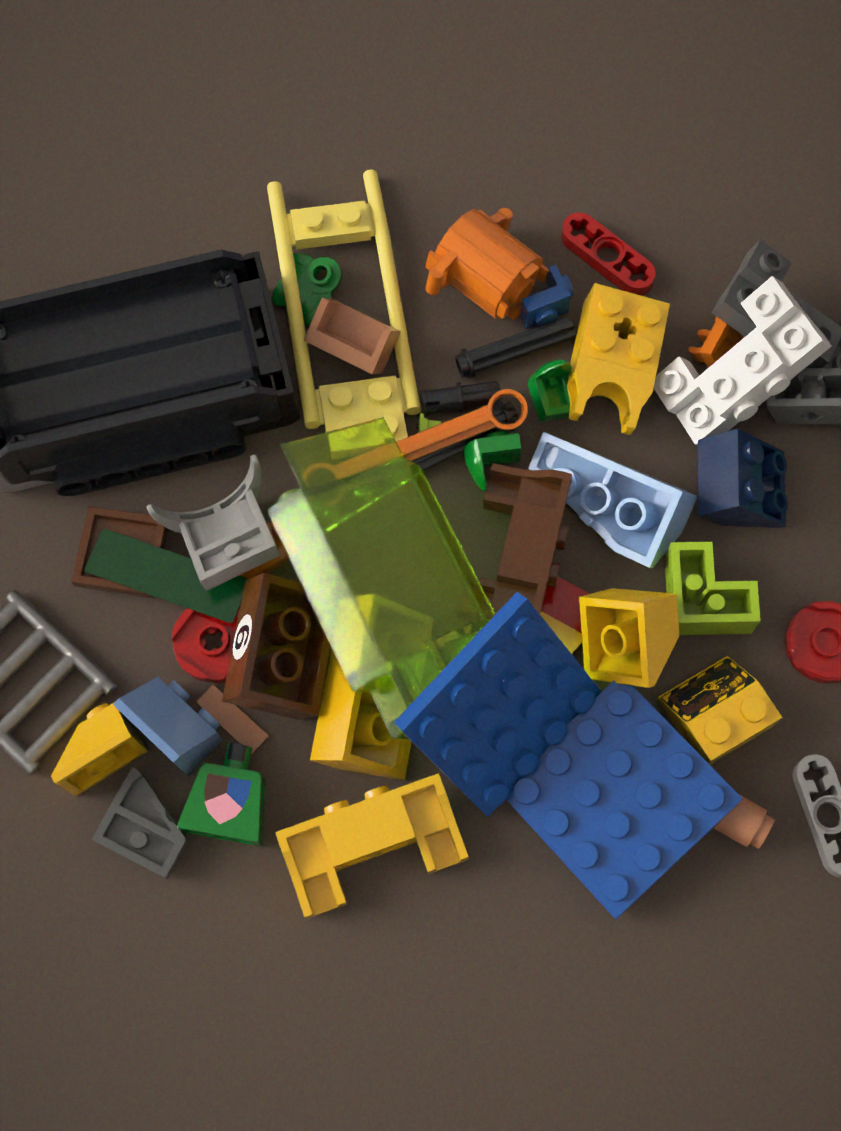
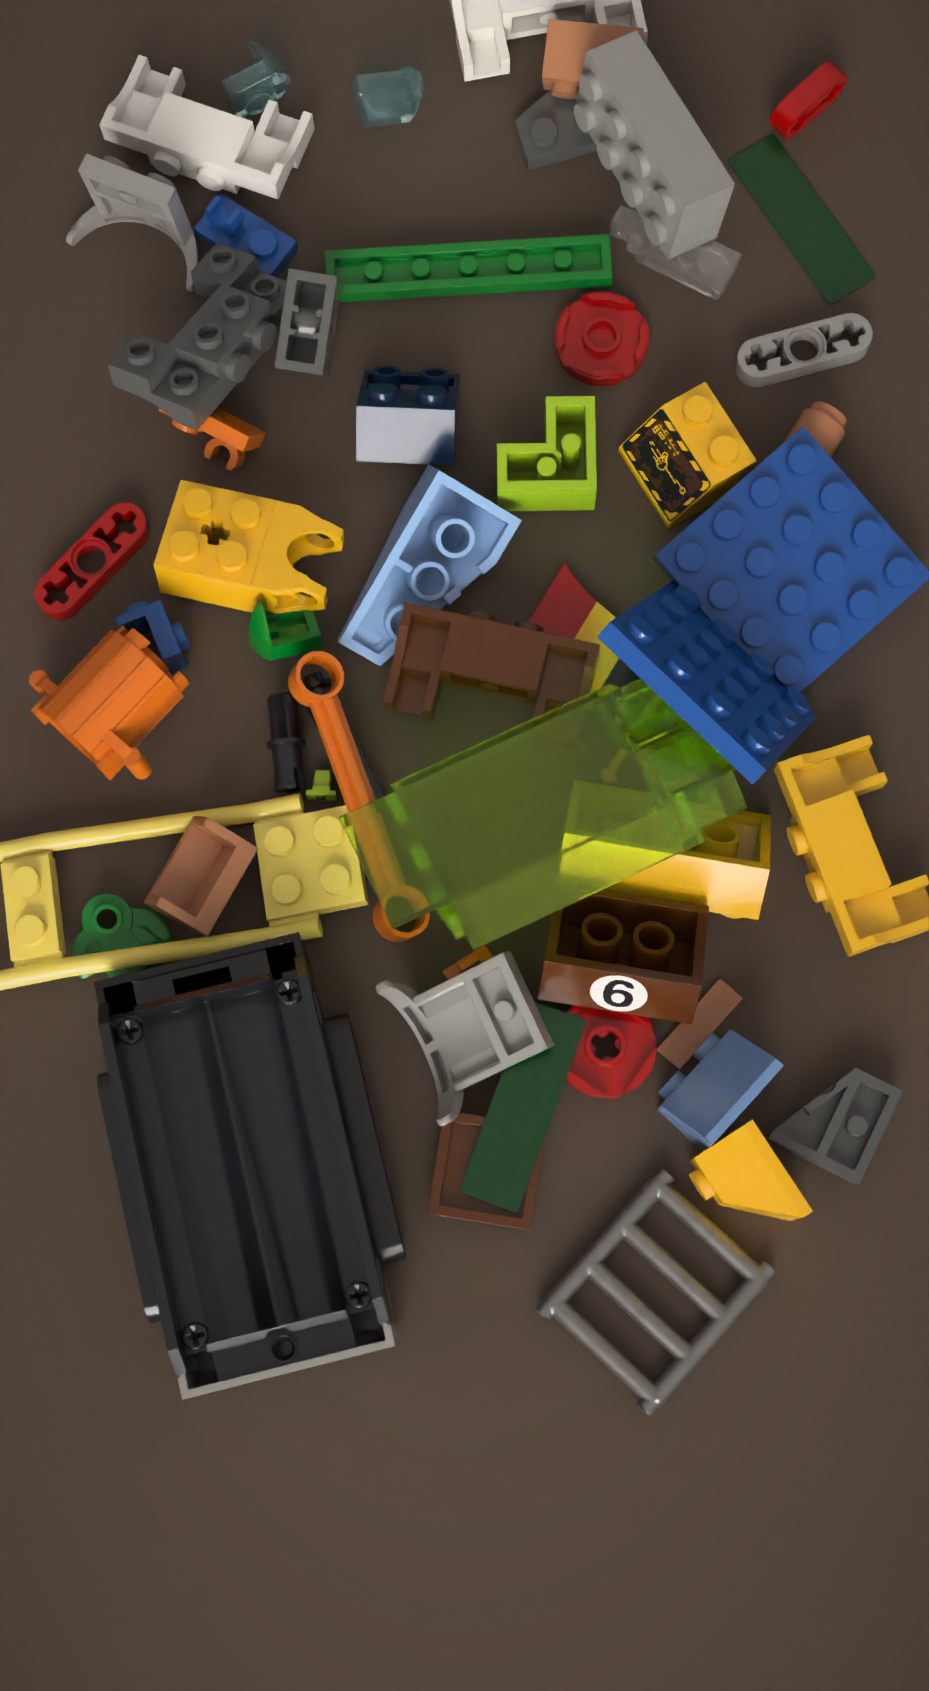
camera: 90 degrees left, 5 degrees up
green torso [177,743,265,847] -> none
black axle [455,317,576,379] -> none
green plate [463,431,521,491] -> none
yellow slope [579,588,680,688] -> none
white bracket [654,276,832,445] -> none

